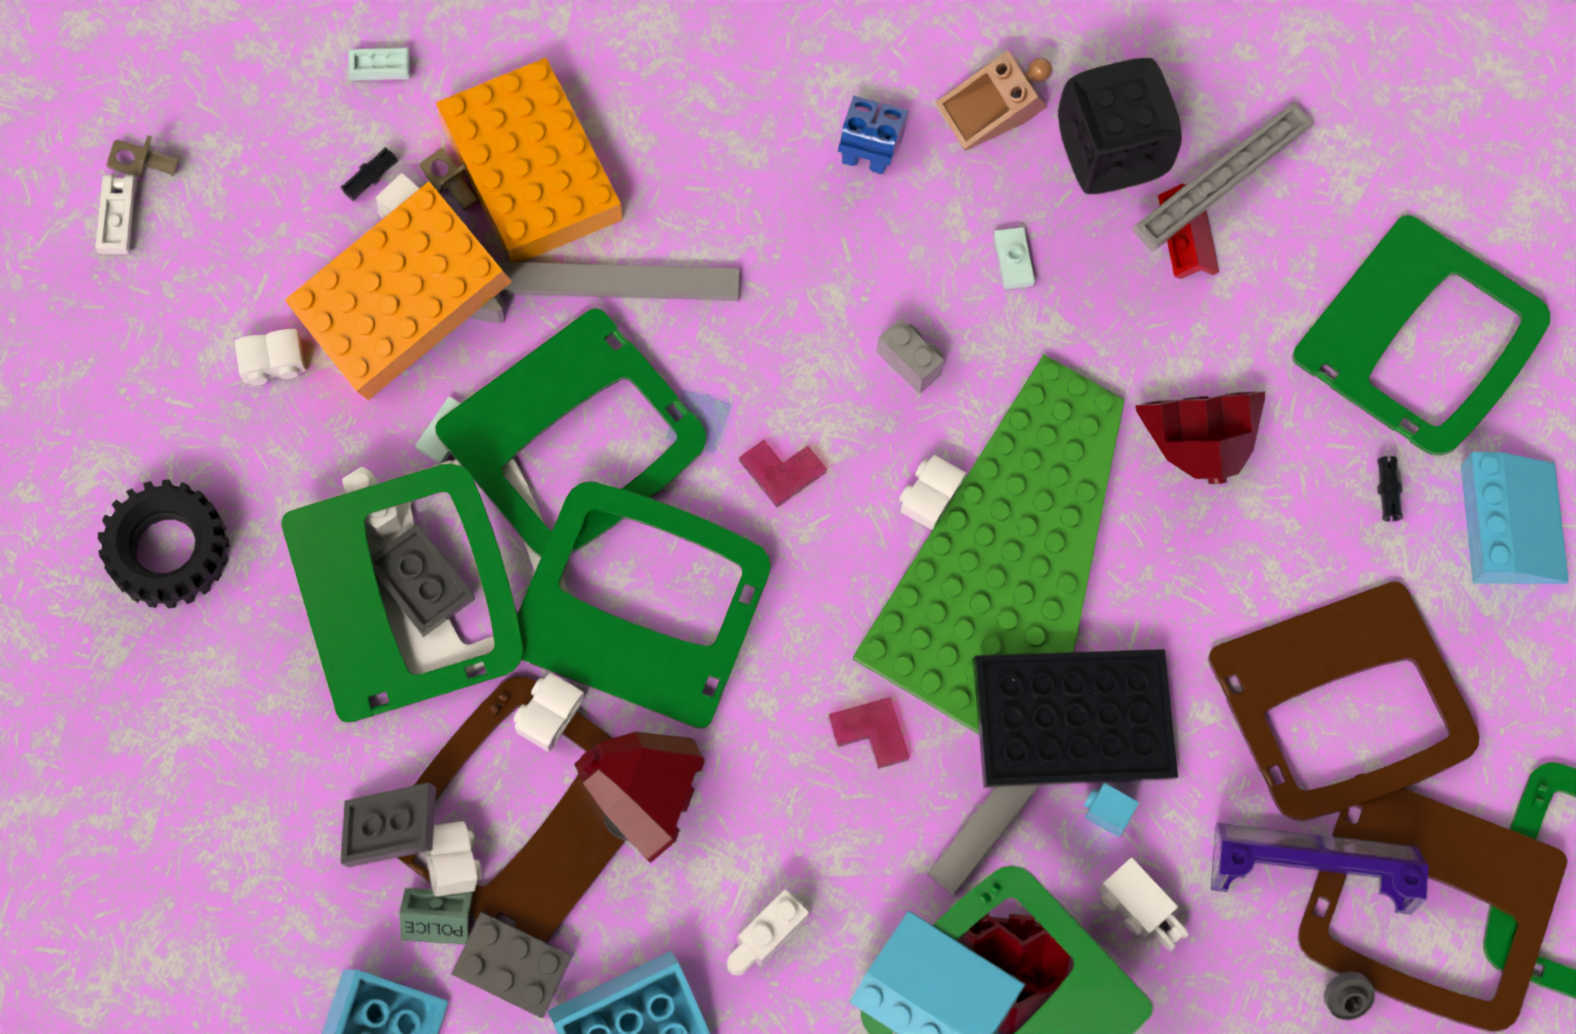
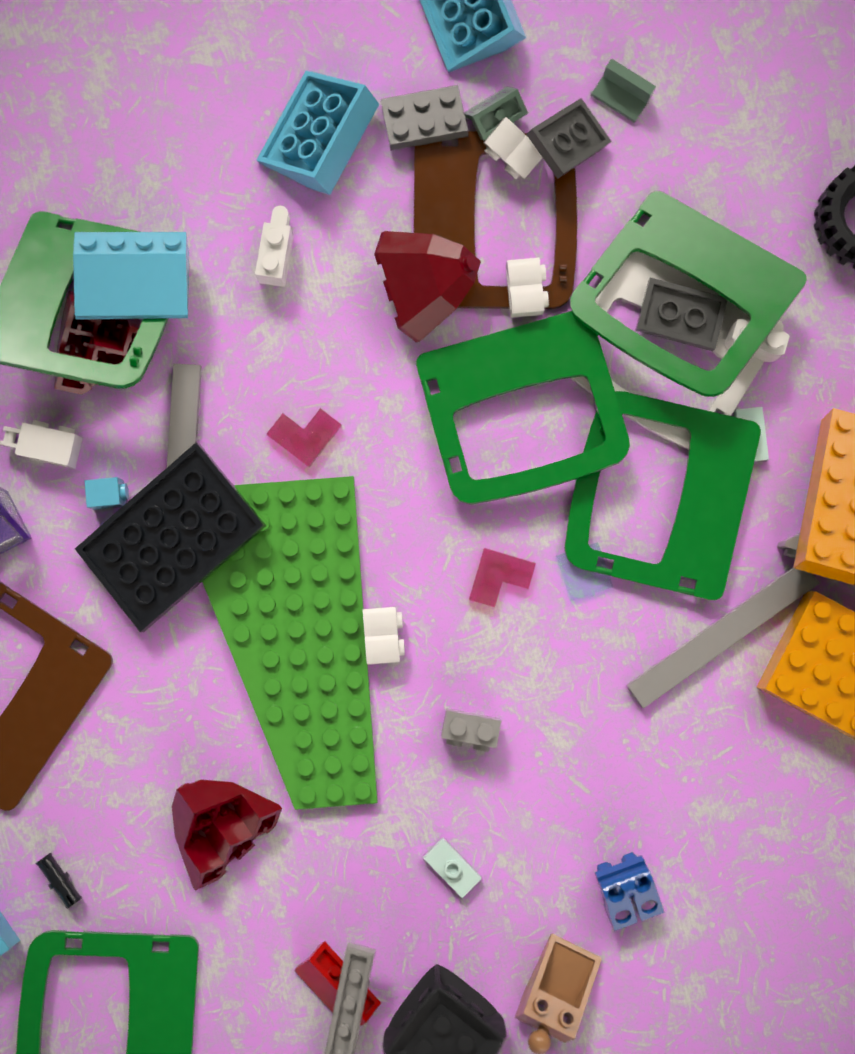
camera: 145 degrees right, 15 degrees up
none -> sand green panel [591,58,656,123]

